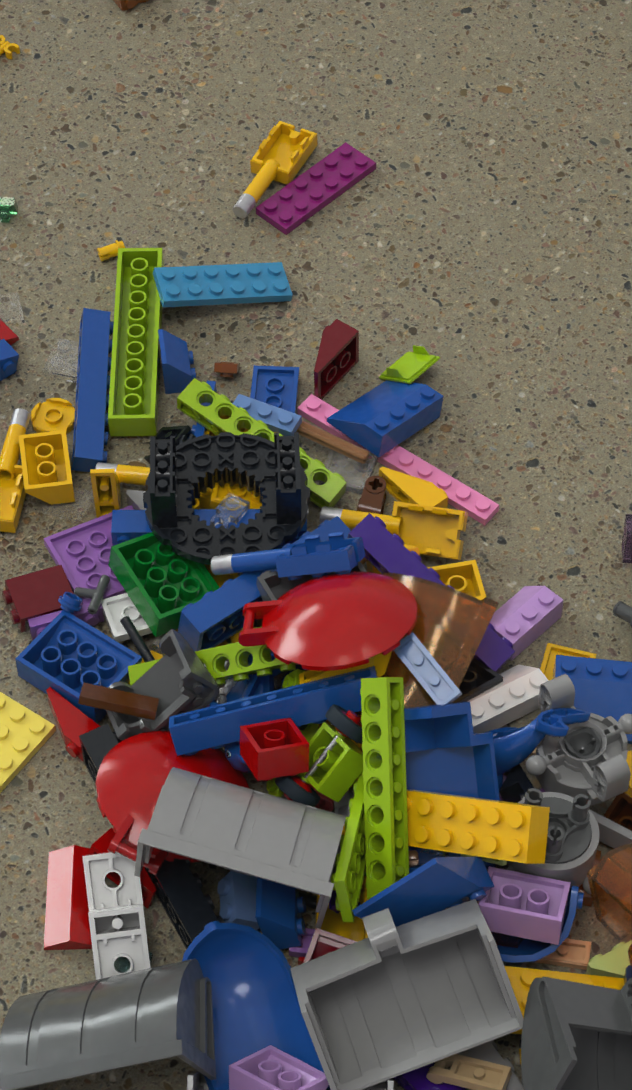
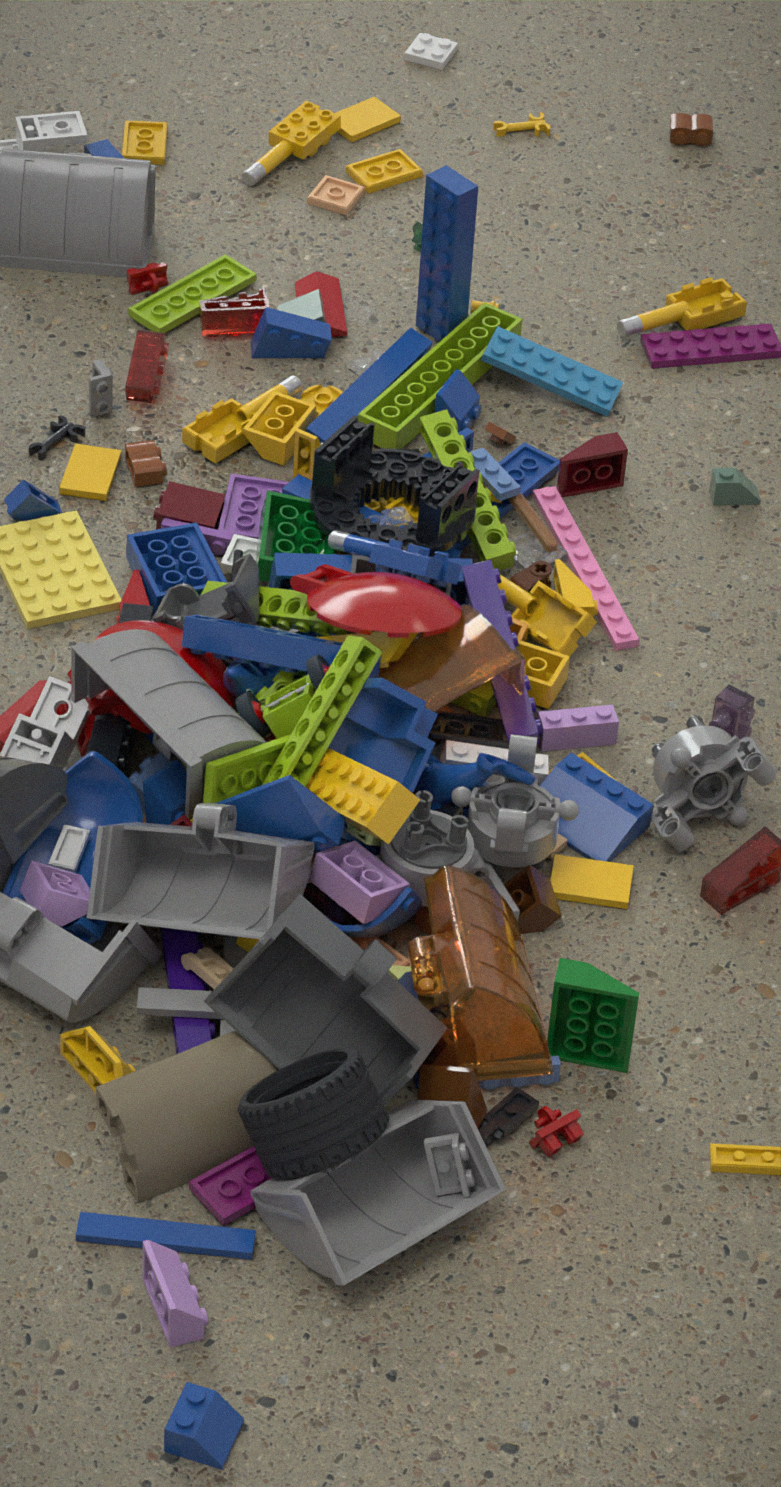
camera: 30 degrees right, 10 degrees down
blue plate [58,592,82,613] -> none
dark grey piece [74,575,110,614] -> none
reddish brown tile [78,682,159,720] -> none
red brick [240,717,309,781] -> none
blue slope [327,380,444,457] -> none
lime piece [379,345,440,384] -> none
medium blue plate [393,632,462,705] -> none
none -> white tile [48,825,90,873]
none -> blue brick [416,165,479,342]
none -> sand green slope [709,467,760,505]

